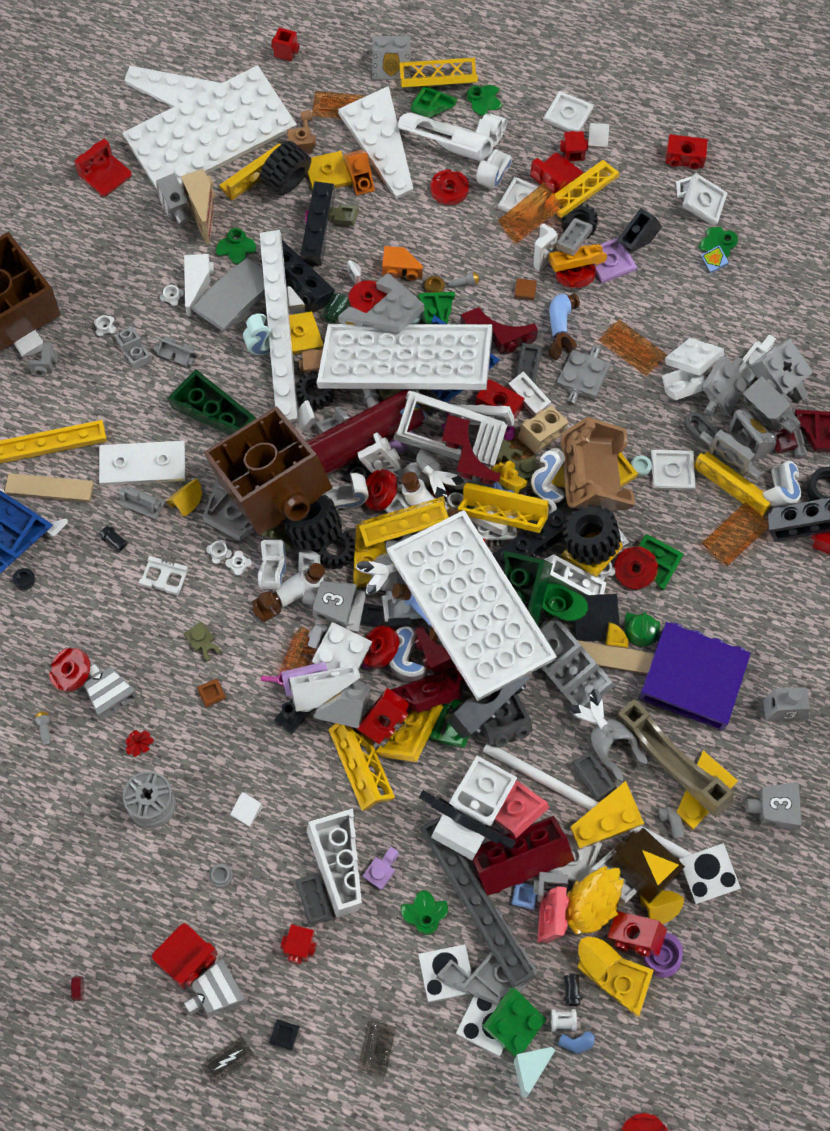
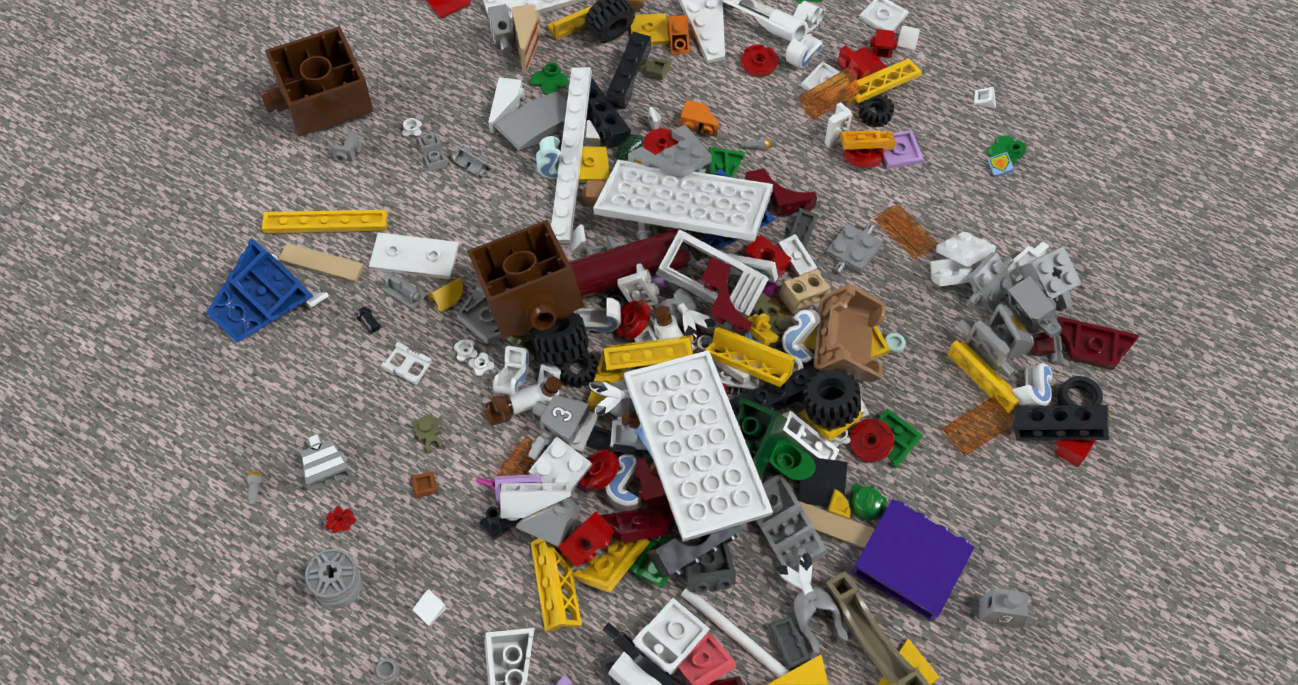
camera: 10 degrees right, 5 degrees down
white slope [13,330,43,357] -> none
black tile [13,568,36,590] -> none
red plate [49,648,91,692] -> none
white plate [160,285,184,306] -> none
dark green wedge [167,369,257,435] -> none
black tyre [297,371,334,411] -> none
pearl gold tile [424,276,445,293] -> none
dark orange tile [514,278,537,301] -> none
piece [548,293,580,360] -> none
light grey tile [556,218,593,256] -> none
black slope [617,208,662,251] -> none
white tile [651,450,696,491] -> none
red brick [665,134,708,169] -> none
white tile [682,173,727,225] -> none
dark grey plate [684,412,718,449] -> none

